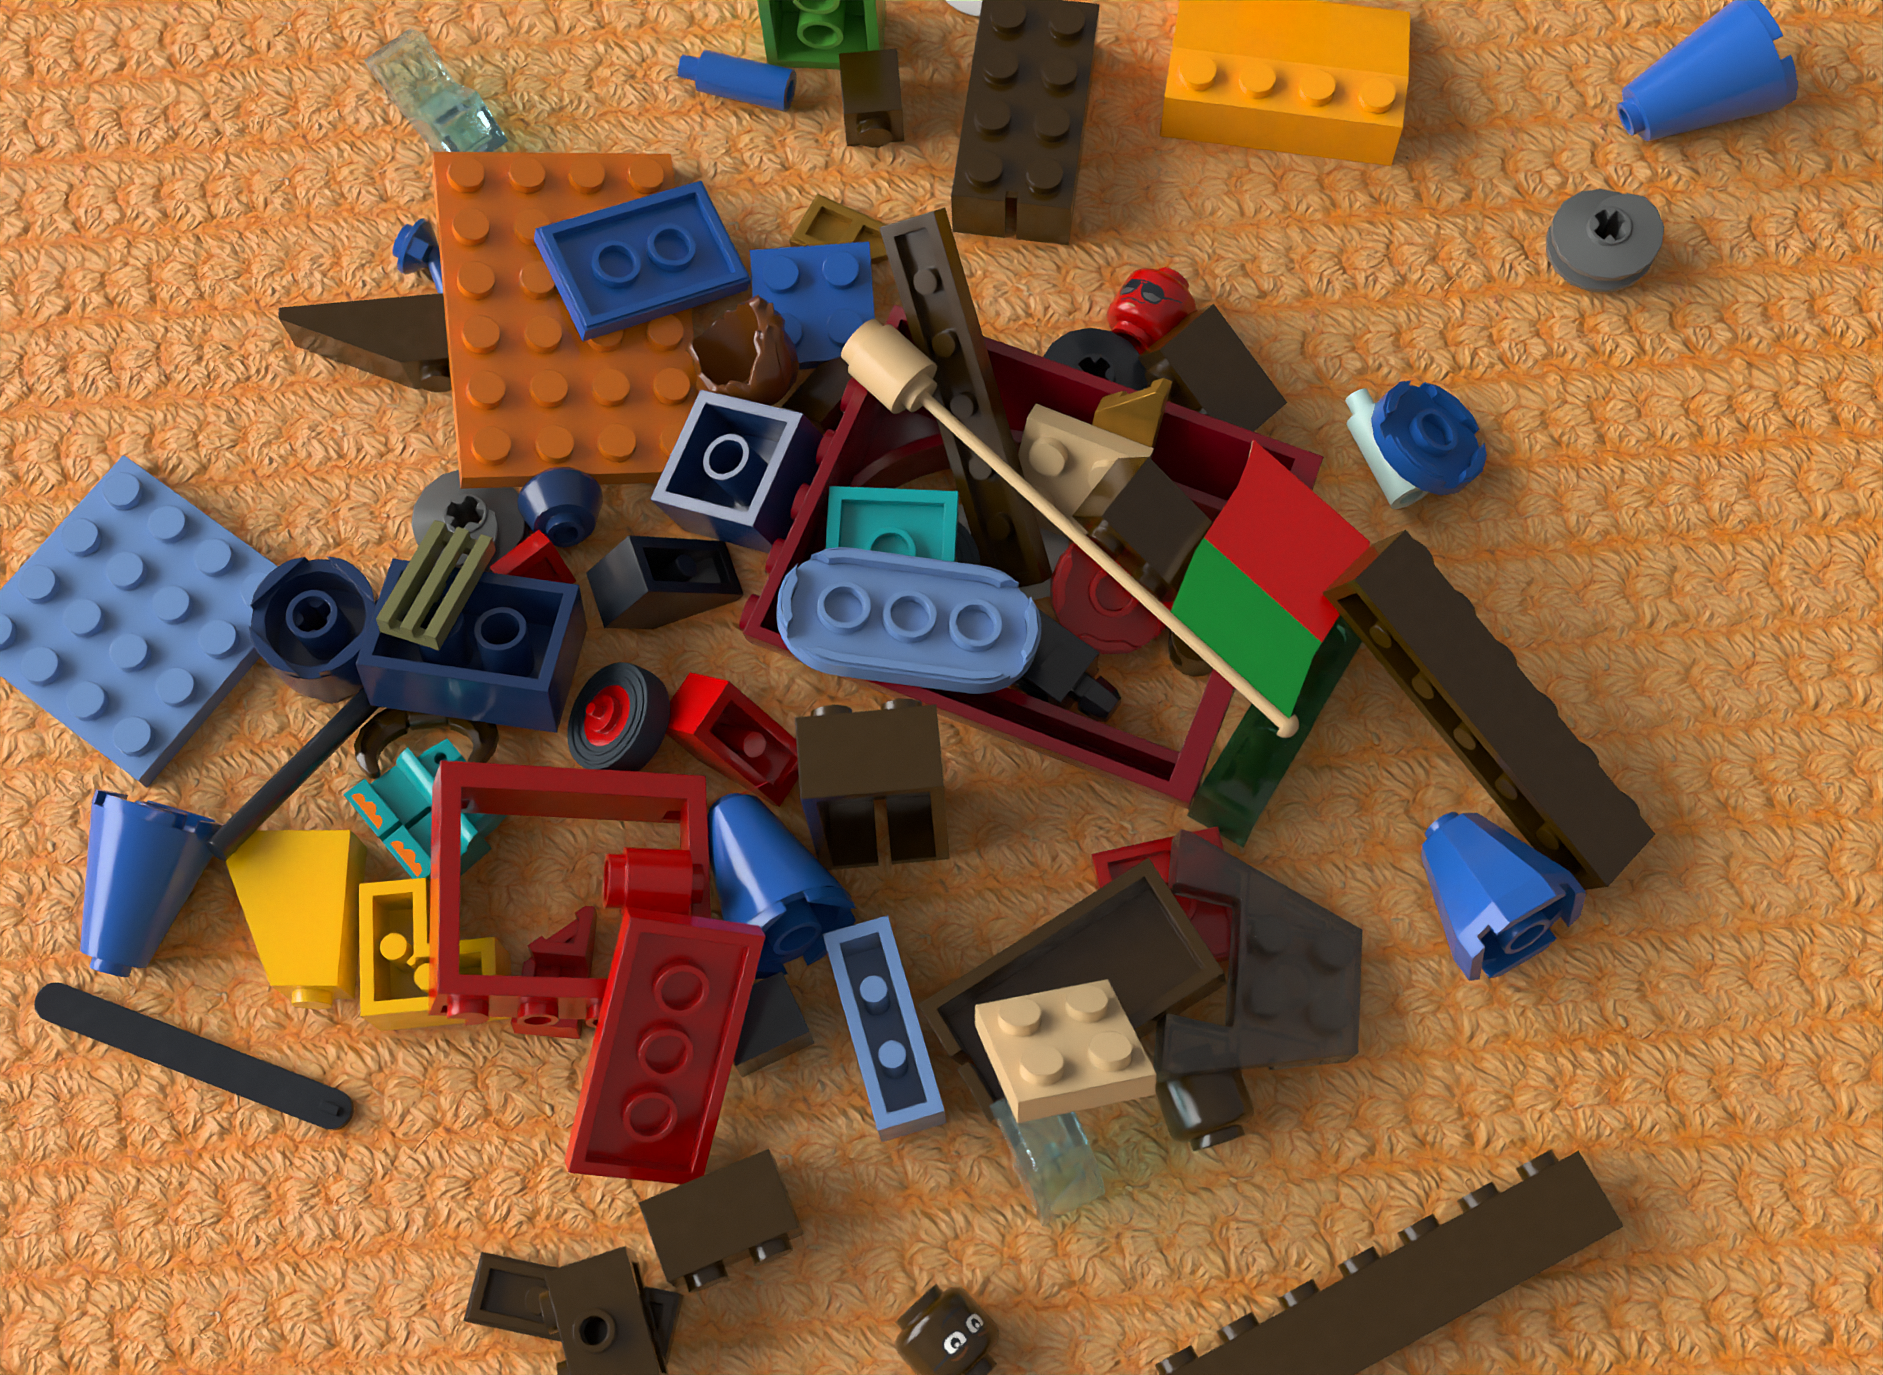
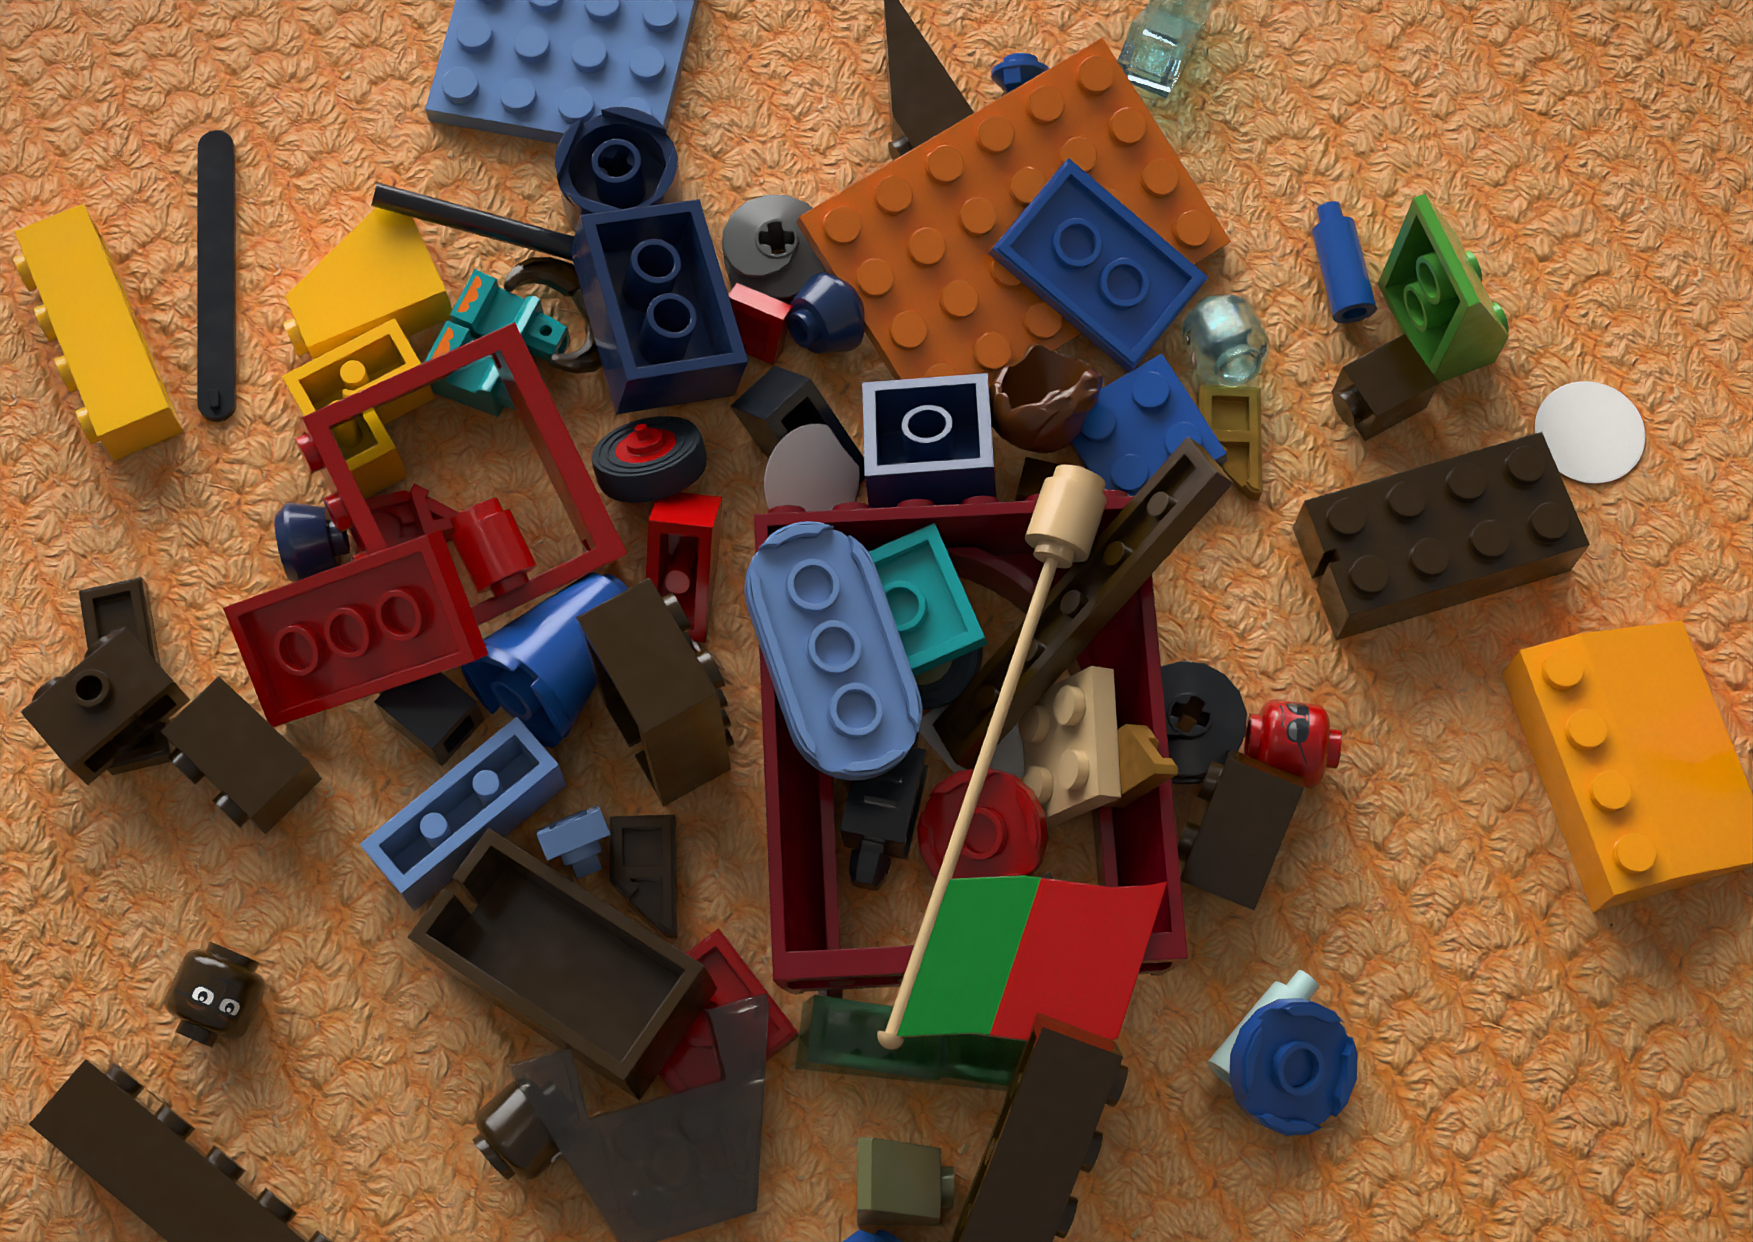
camera: 60 degrees right, 0 degrees up
blue cone [80,789,224,977] -> none
olive tile [376,520,496,650] -> none
tan plate [975,979,1156,1123] -> none
clear light blue brick [989,1097,1105,1226] -> none
dark brown brick [1072,457,1213,602] -> none
dark grey piece [1546,189,1664,292] -> none
none -> yellow brick [13,203,184,461]
none -> dark blue cone [274,502,350,582]
none -> medium blue plate [537,805,611,879]
none -> dark brown tile [610,814,678,938]
none -> white sticker [764,424,860,511]
none -> olive slope [857,1137,954,1226]
none -> clear light blue head [1180,294,1271,387]

